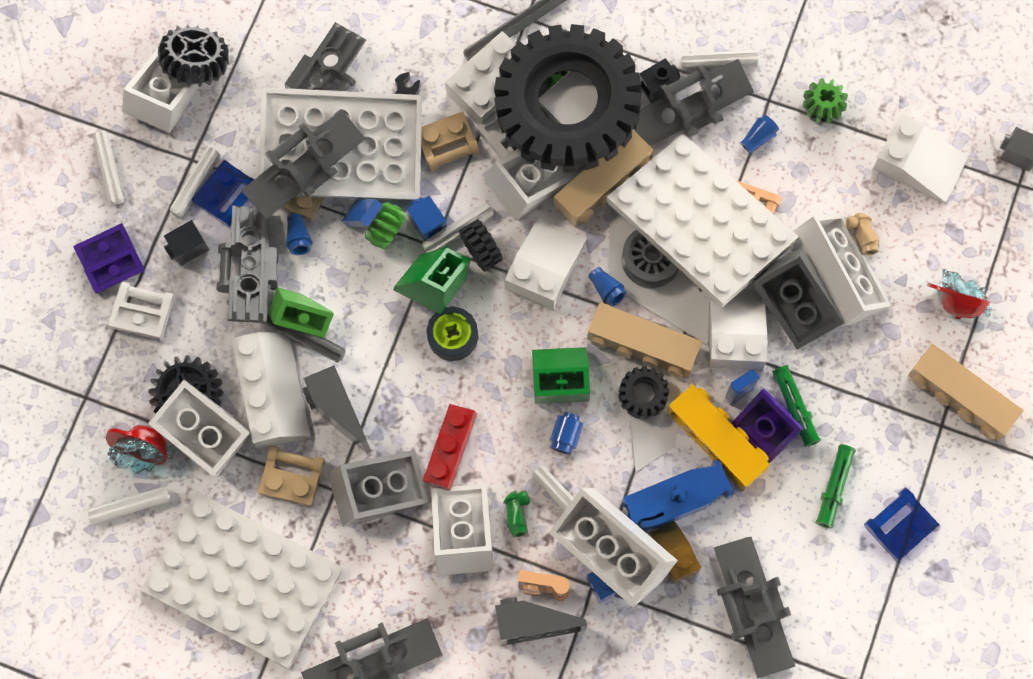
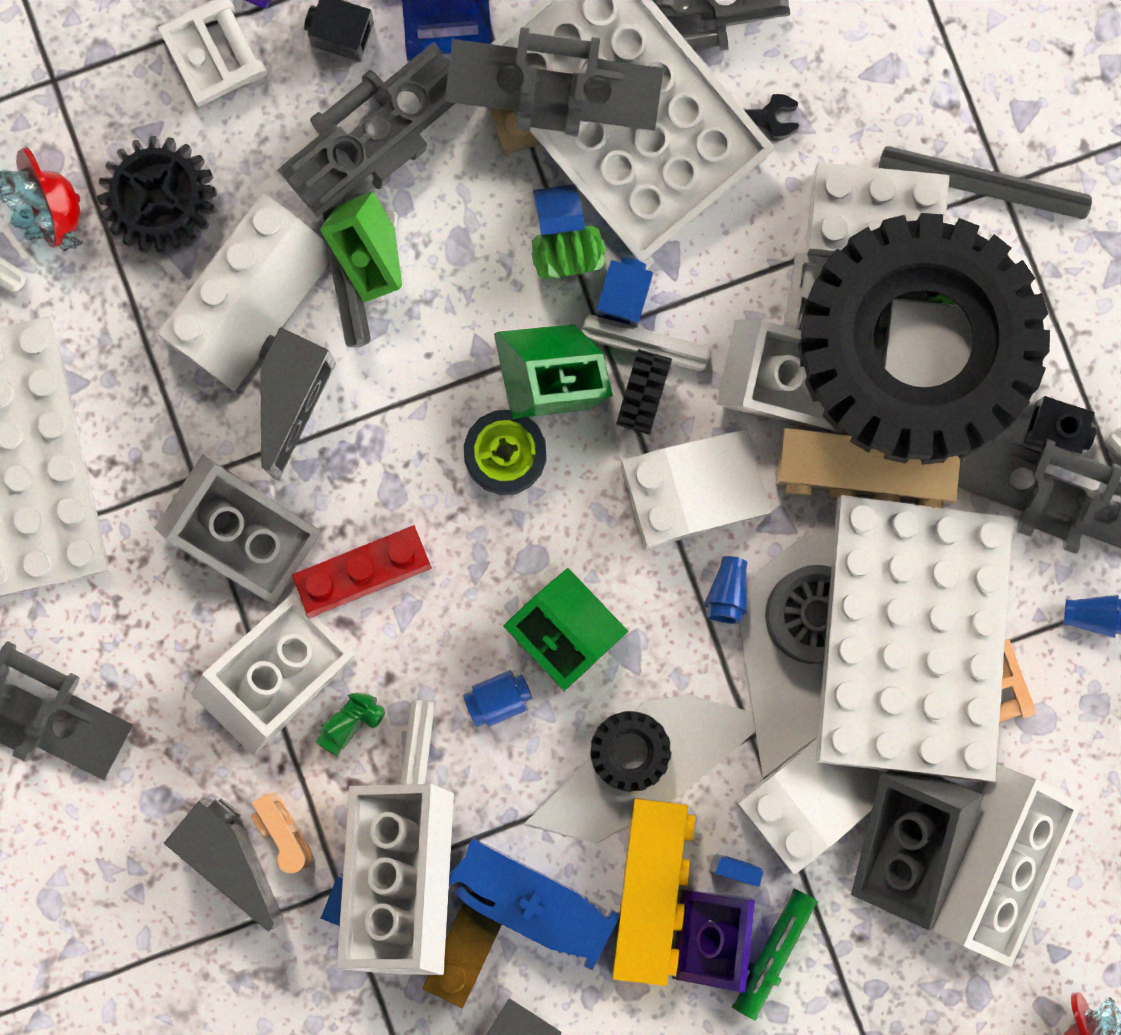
camera: 45 degrees right, 10 degrees up
white slope [148,380,251,477] -> none
tan plate [257,445,325,507] -> none
blue cone [286,214,313,255] -> none
tan plate [421,111,480,172] -> none
tan brick [587,302,702,378] -> none
tan arm [846,213,880,256] -> none

